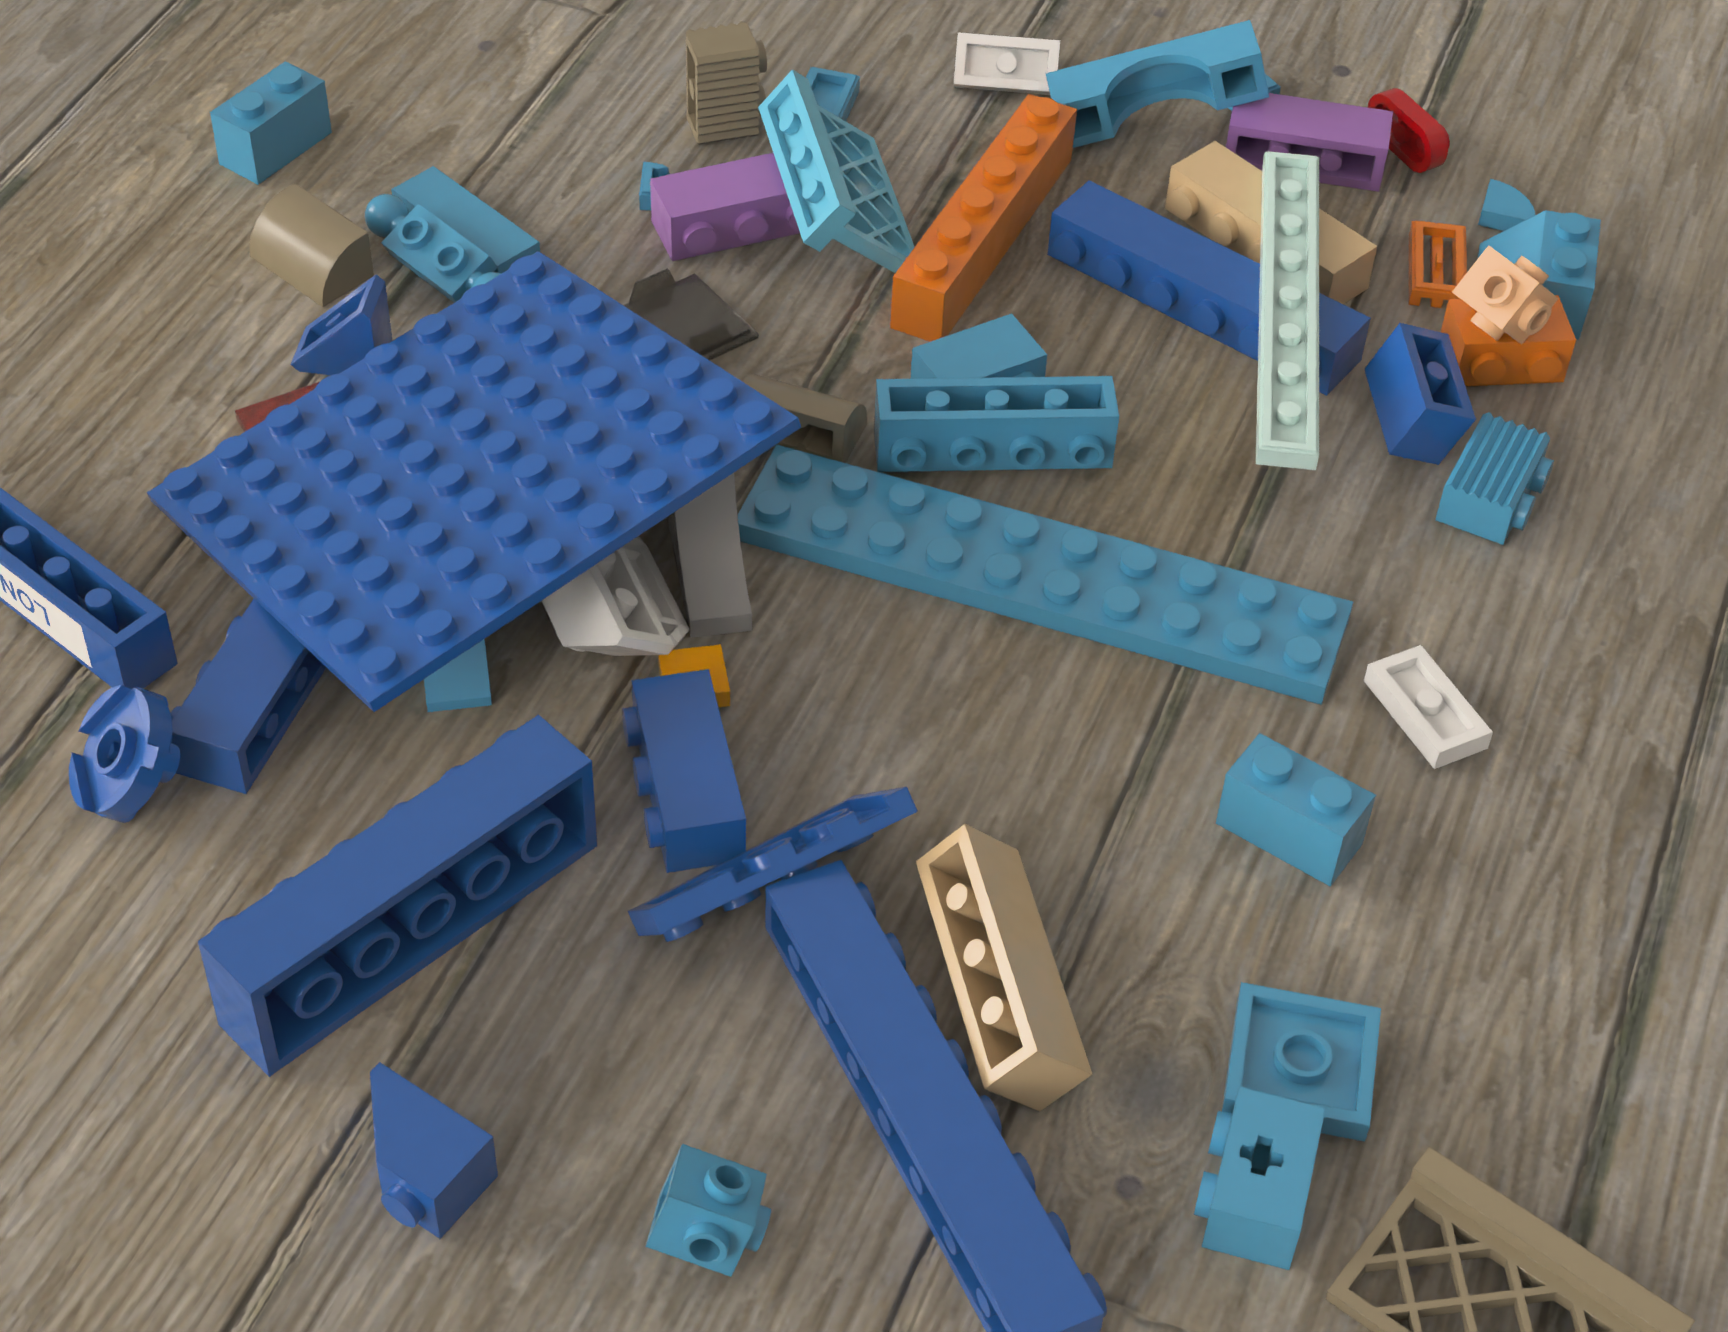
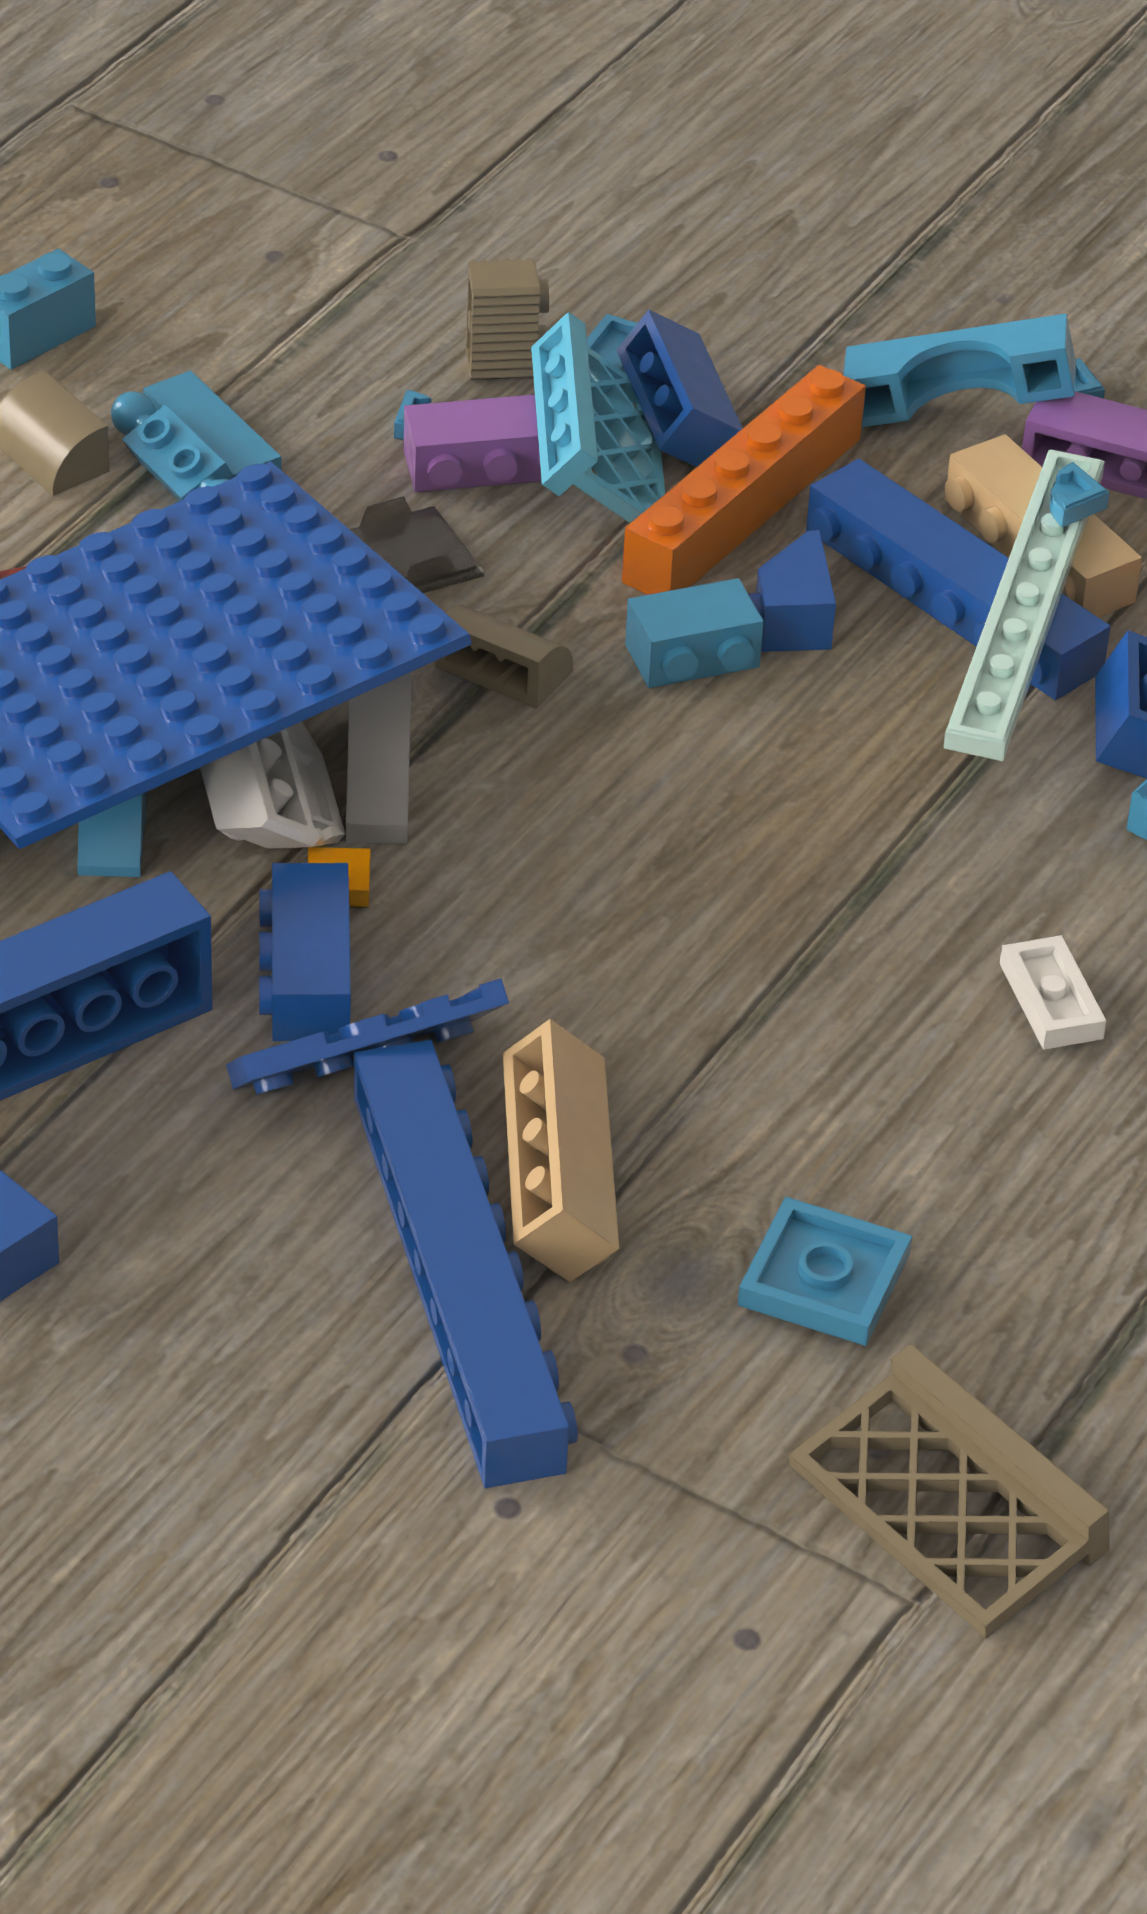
camera: 10 degrees right, 5 degrees down
blue slope [290,274,393,375] -> none
dark azure brick [646,1144,771,1277] -> none
dark azure plate [737,444,1354,705] -> none
dark azure brick [874,376,1119,472] -> none
white panel [953,32,1060,95] -> none
dark azure brick [1194,1086,1326,1270] -> none
dark azure brick [1216,733,1376,887] -> none
none -> blue brick [616,310,743,467]
none -> blue slope [748,530,836,652]
none -> dark azure tile [1049,462,1110,527]

